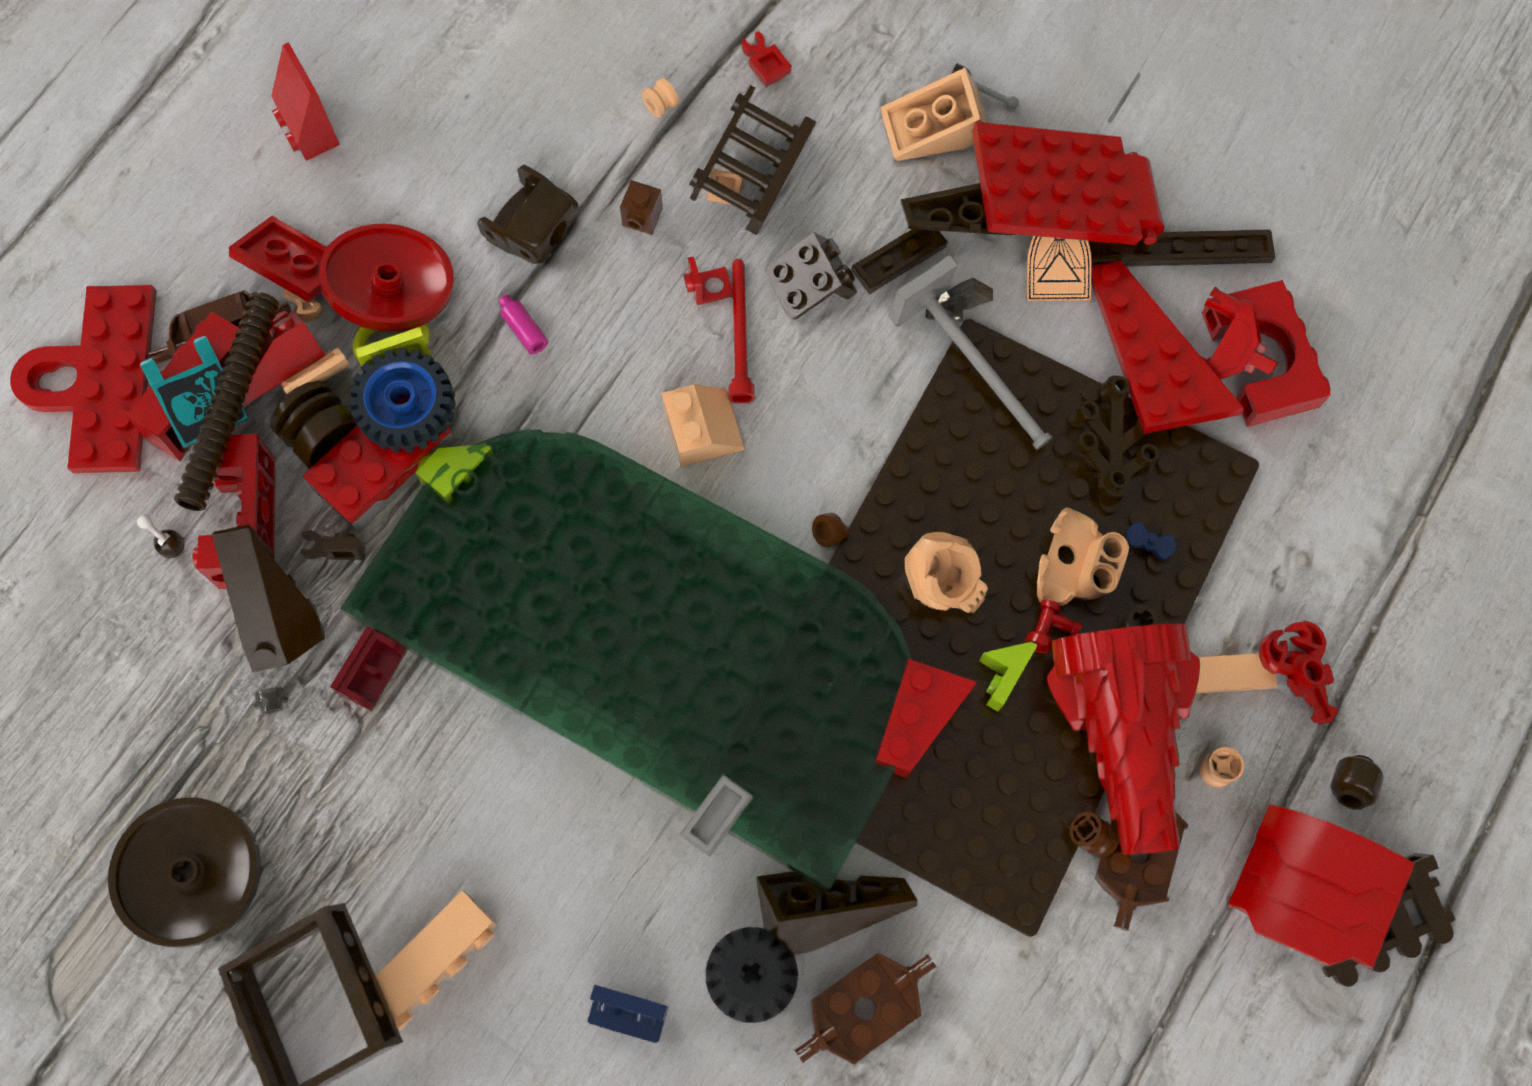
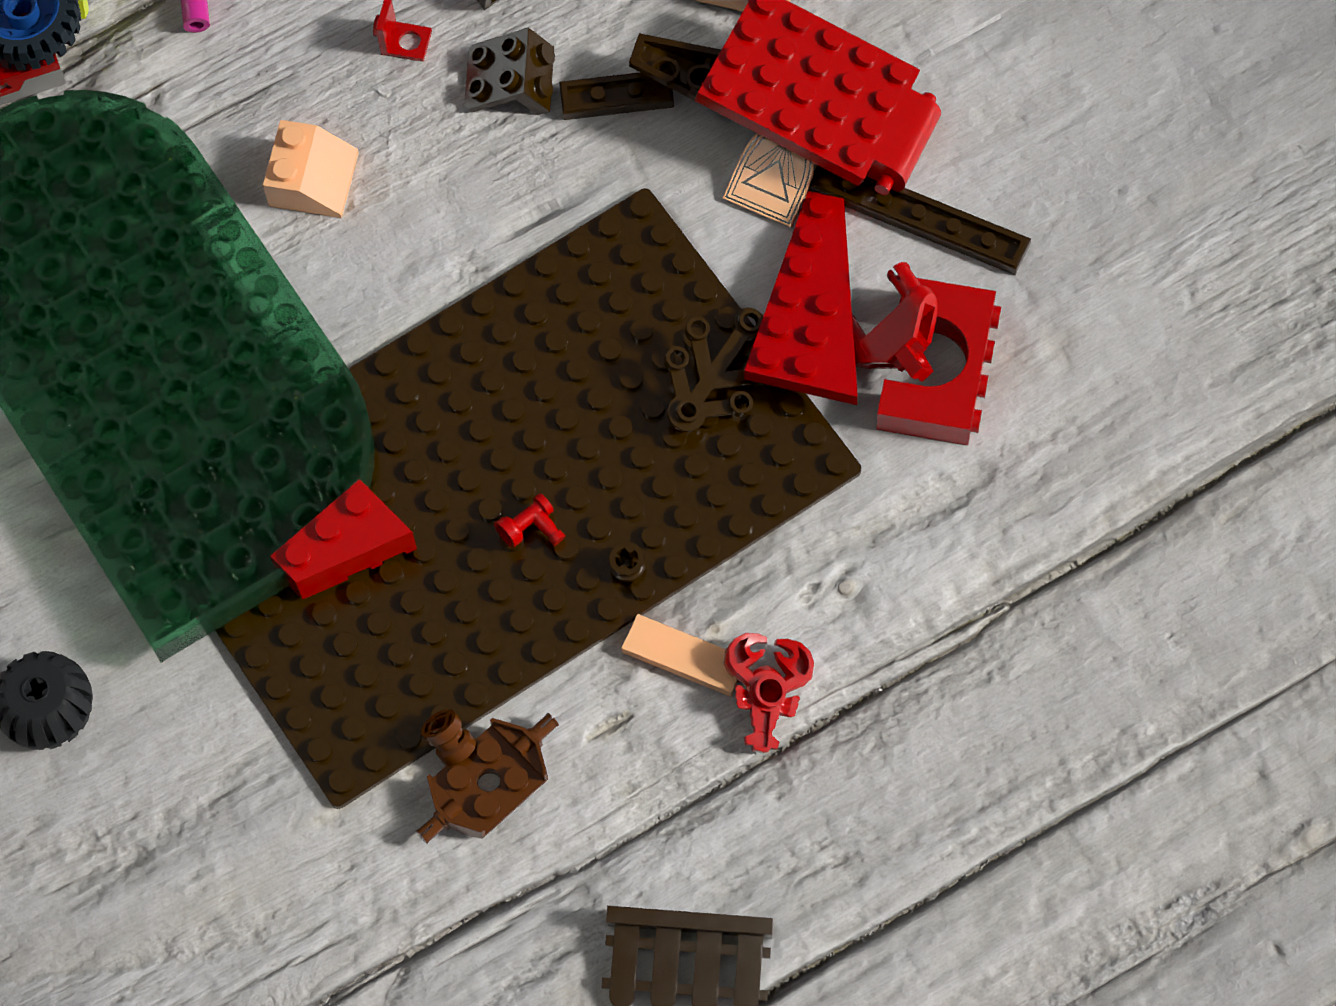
camera: 35 degrees right, 5 degrees down
lime slope [415,444,496,508] -> none
light grey tile [679,775,753,858] -> none
red piece [728,259,755,404] -> none
dark brown wedge [756,871,918,955] -> none
reddish brown plate [794,953,937,1065] -> none
reddish brown tile [812,512,850,547] -> none
light grey tile [889,256,1053,450] -> none
light nougat helmet [904,532,988,613] -> none
clear smoke slope [925,277,993,321] -> none
lime slope [979,642,1038,711] -> none
light nougat piece [1037,507,1129,606] -> none
red cone [1047,624,1201,855] -> none
dark blue piece [1125,522,1176,561] -> none
light nougat wheel [1199,747,1244,788] -> none
red slope [1228,805,1414,969] -> none
dark brown head [1330,755,1384,810] -> none

